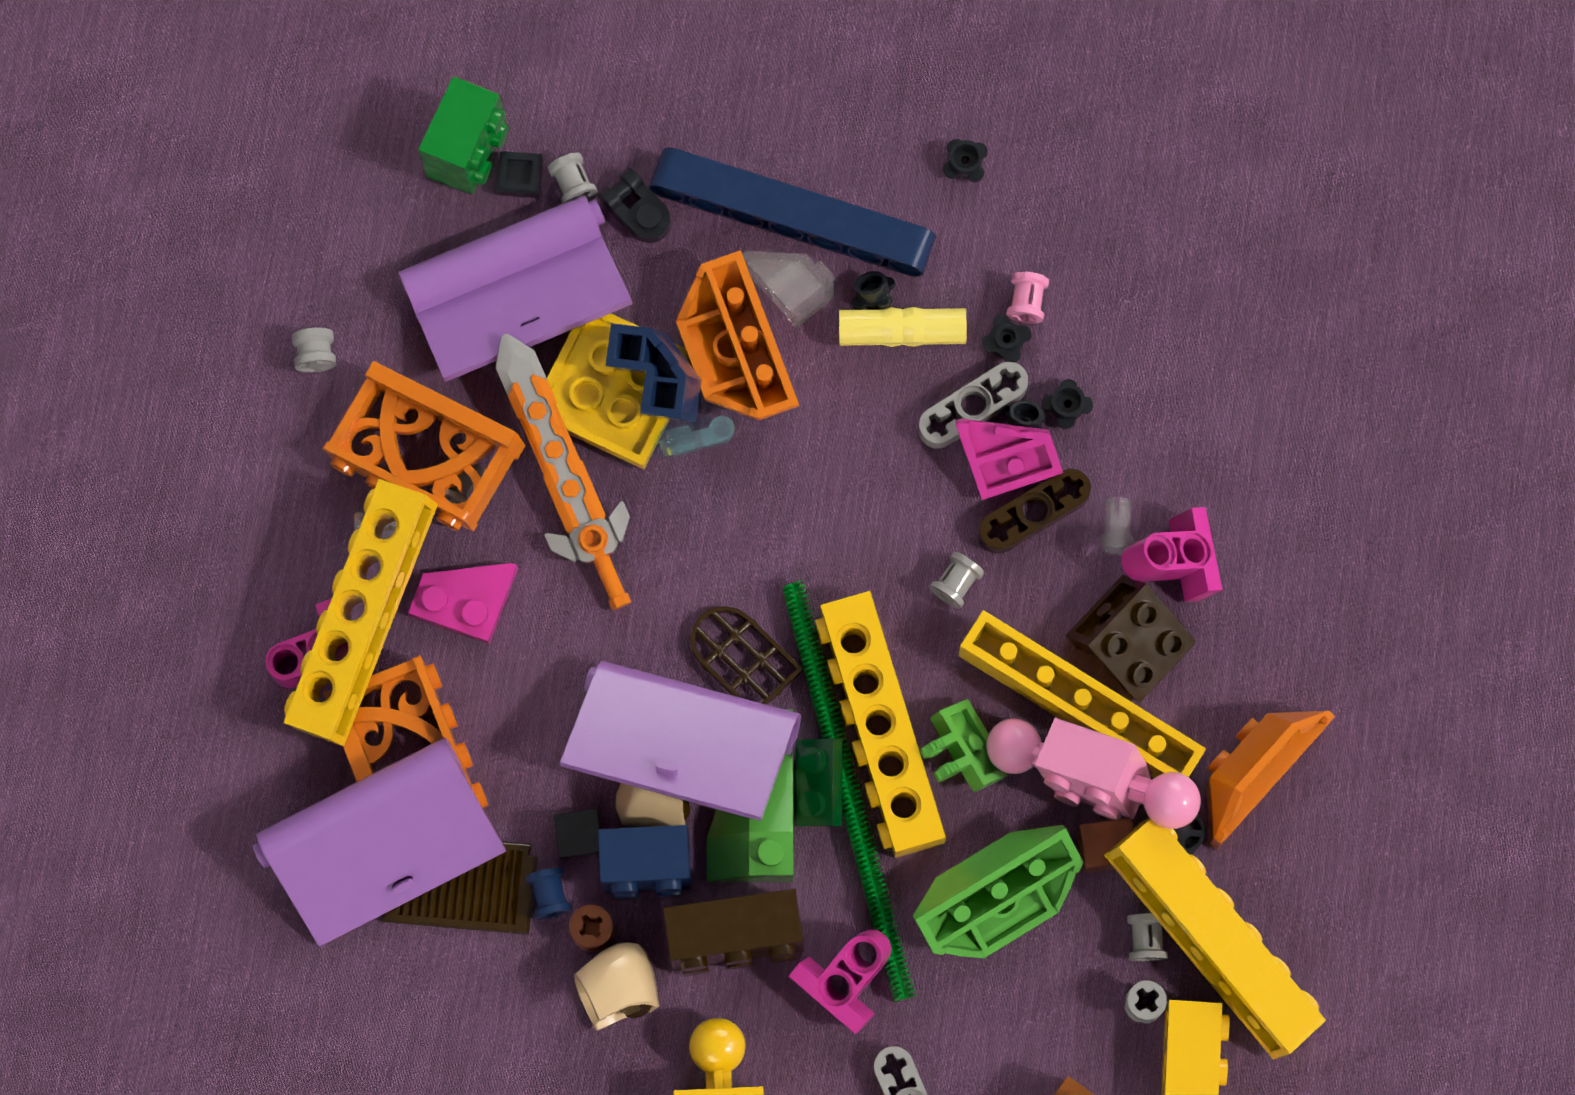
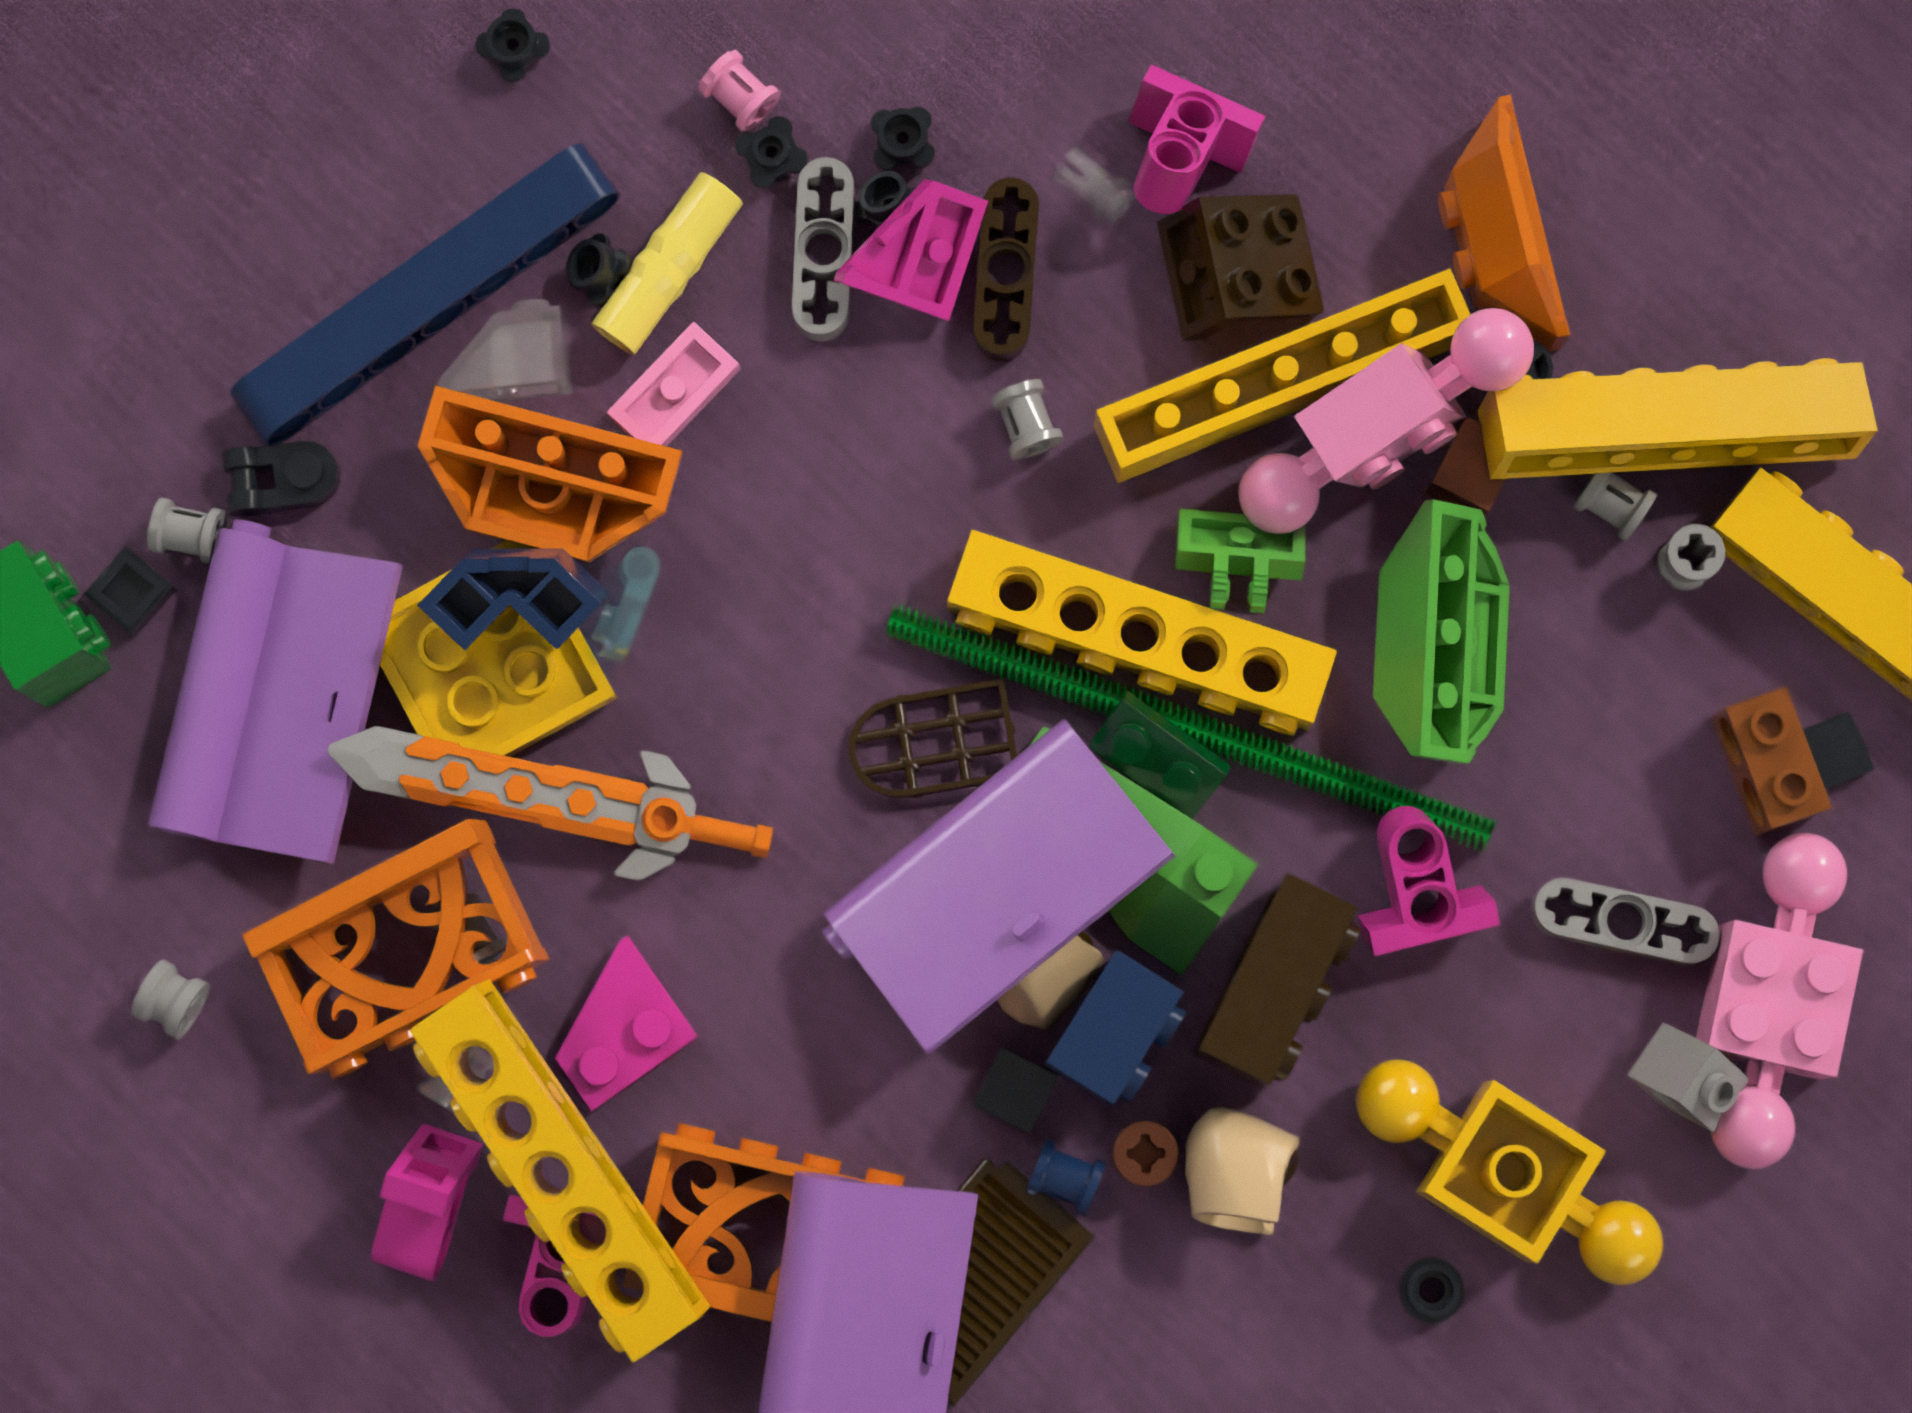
camera: 55 degrees left, 5 degrees up
none -> dark pink tile [371,1123,483,1282]
none -> bright pink plate [607,322,741,446]

